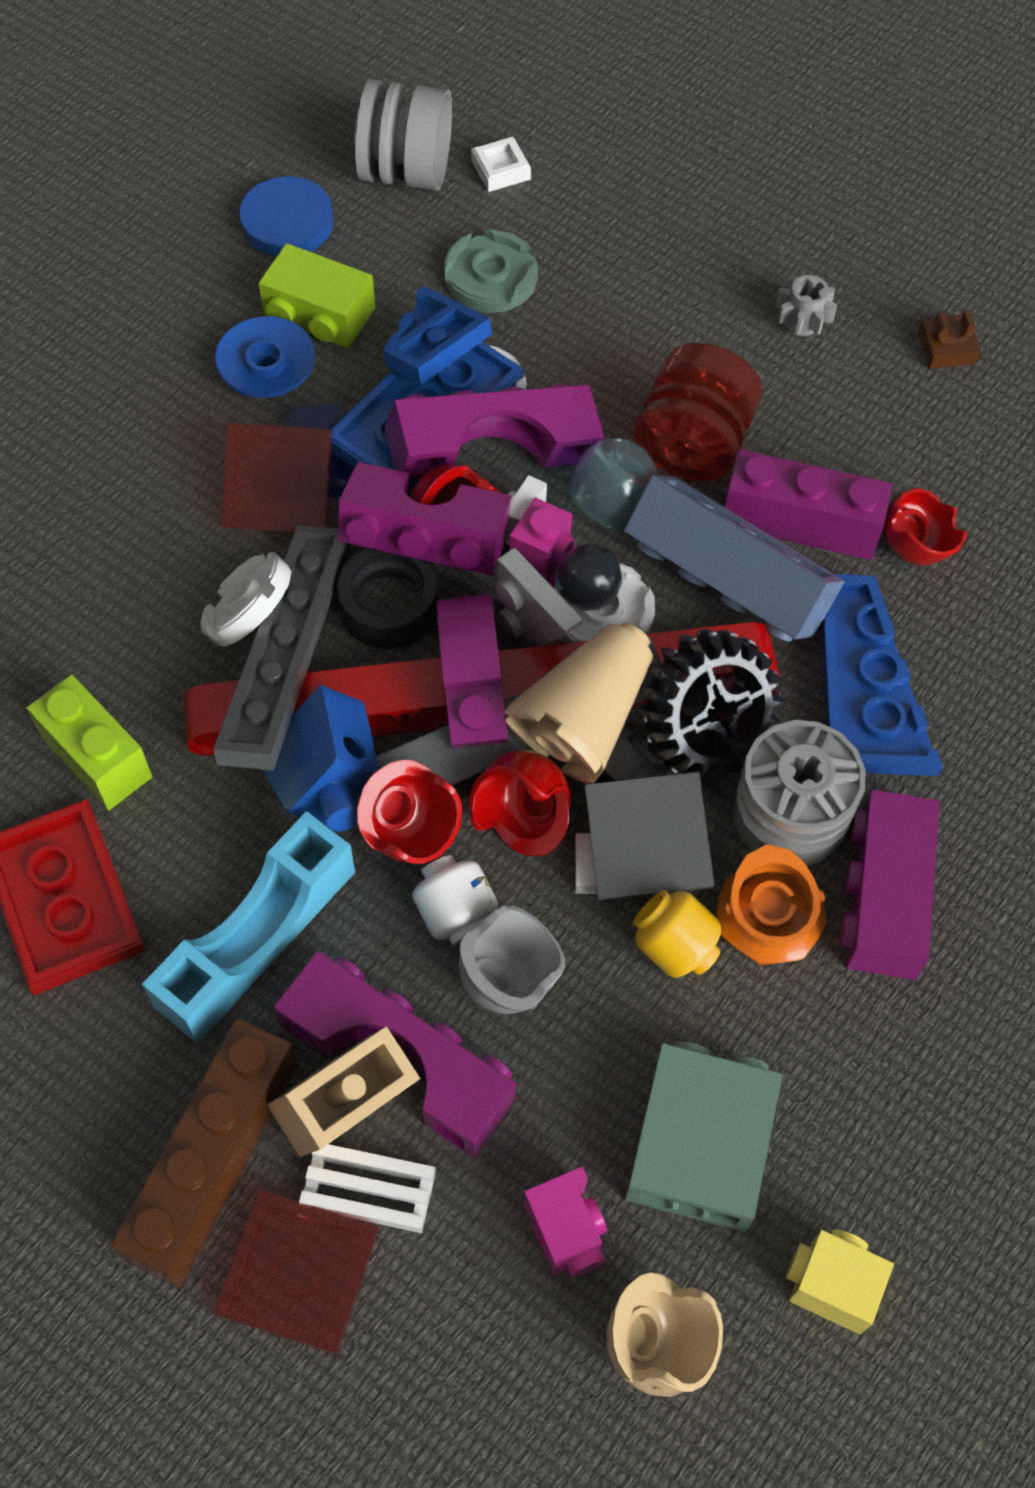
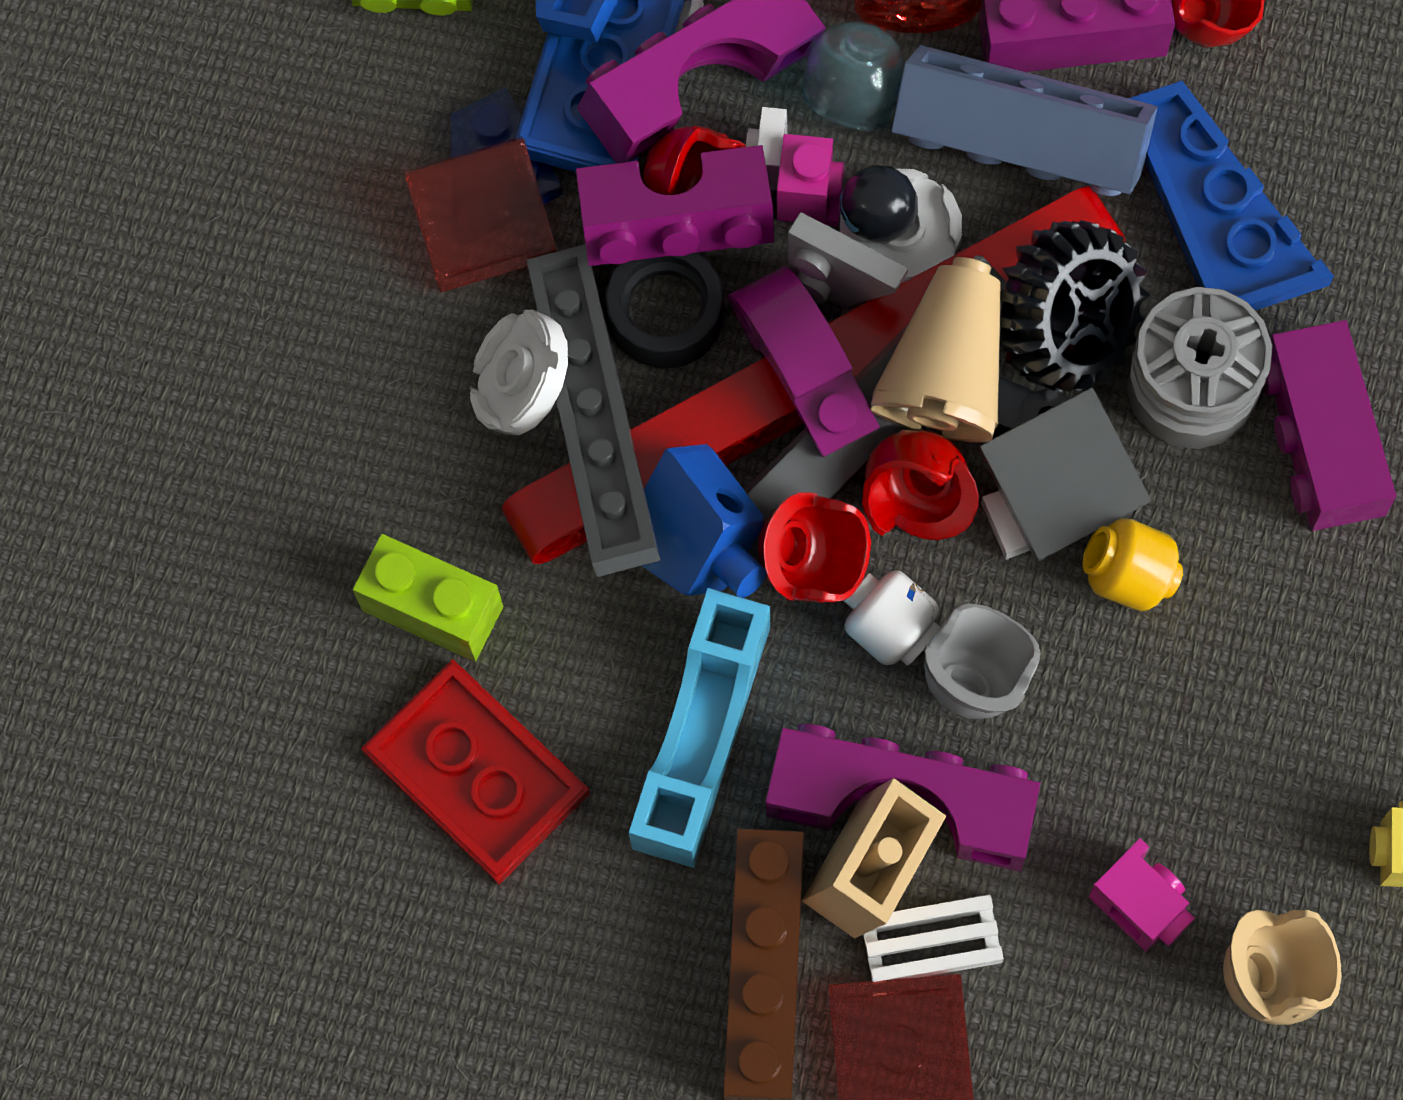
camera: 15 degrees left, 10 degrees up
blue dish [215,316,315,398] -> none
sand green brick [625,1041,783,1232] -> none
orange hat [717,844,827,966] -> none

